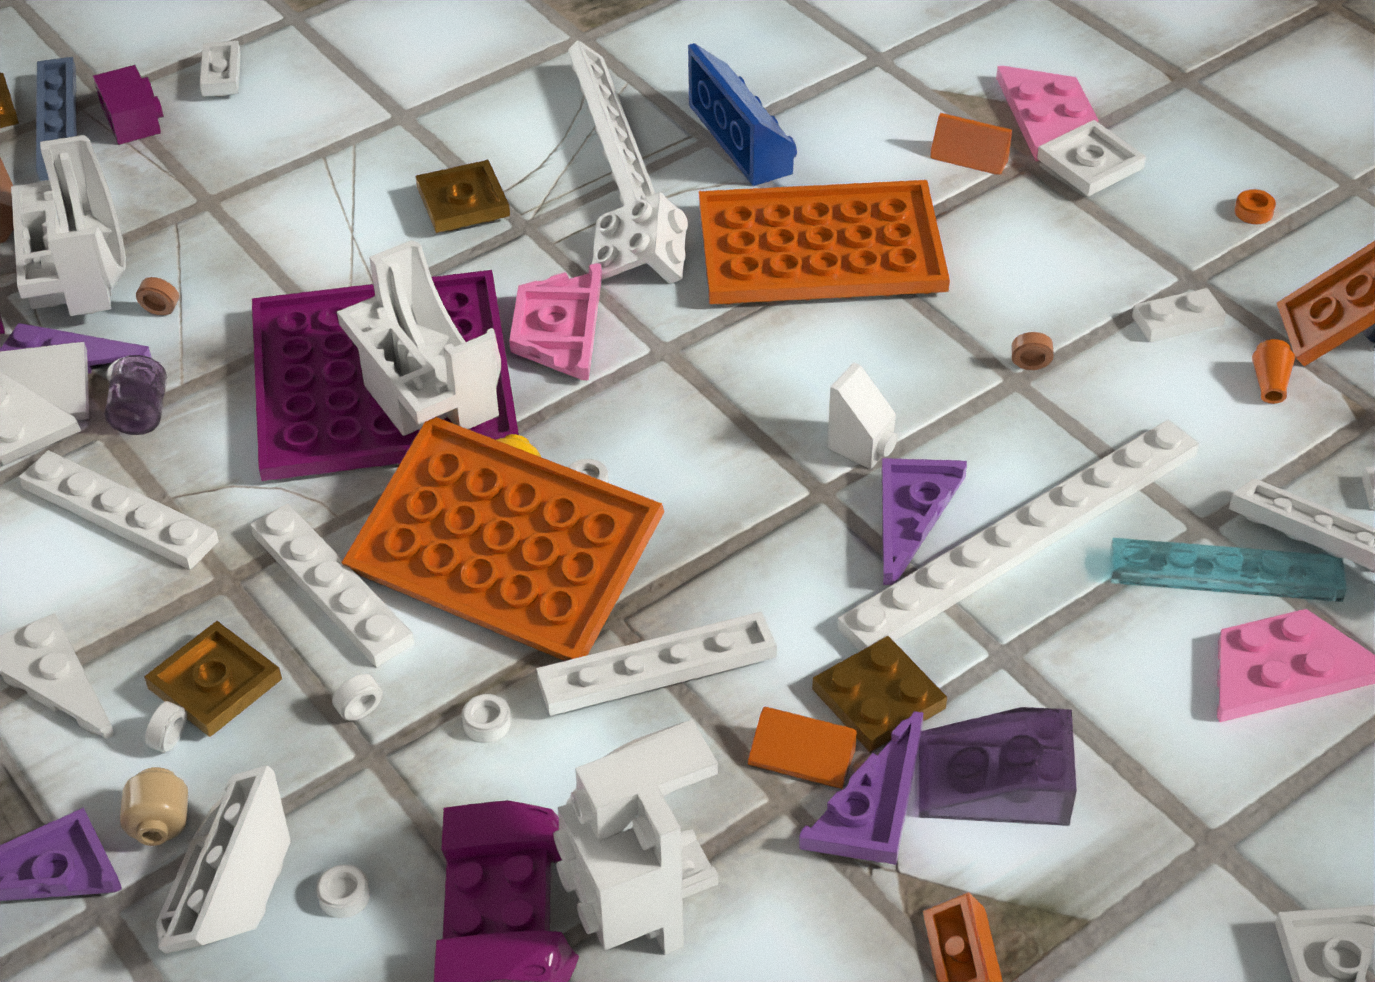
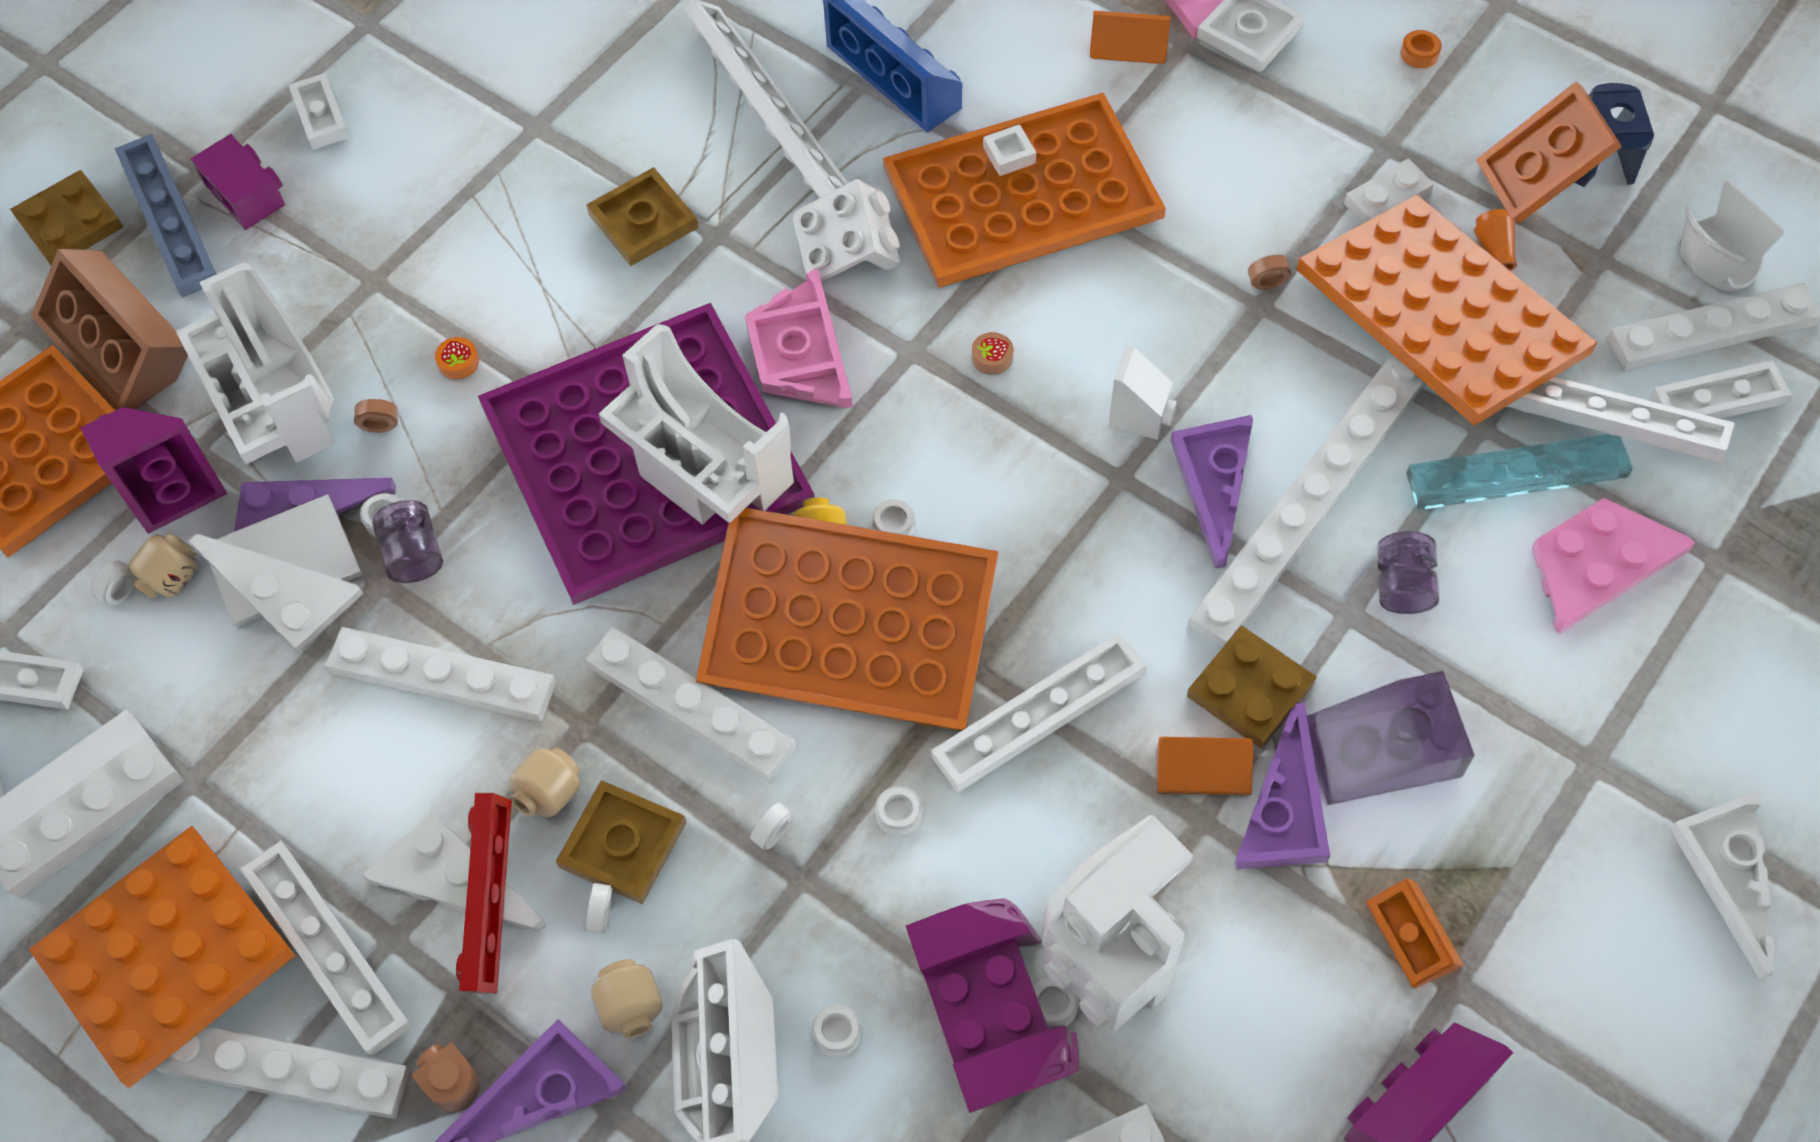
camera: 15 degrees left, 15 degrees up
none -> orange tile [435,337,479,380]
none -> red plate [456,793,512,994]
none -> tan head [510,748,580,818]
none -> nougat tile [971,332,1014,375]
none -> white plate [983,124,1037,176]
none -> white tile [1034,977,1079,1029]
none -> orange plate [1296,195,1597,426]
none -> clear purple wheel [1377,531,1440,614]

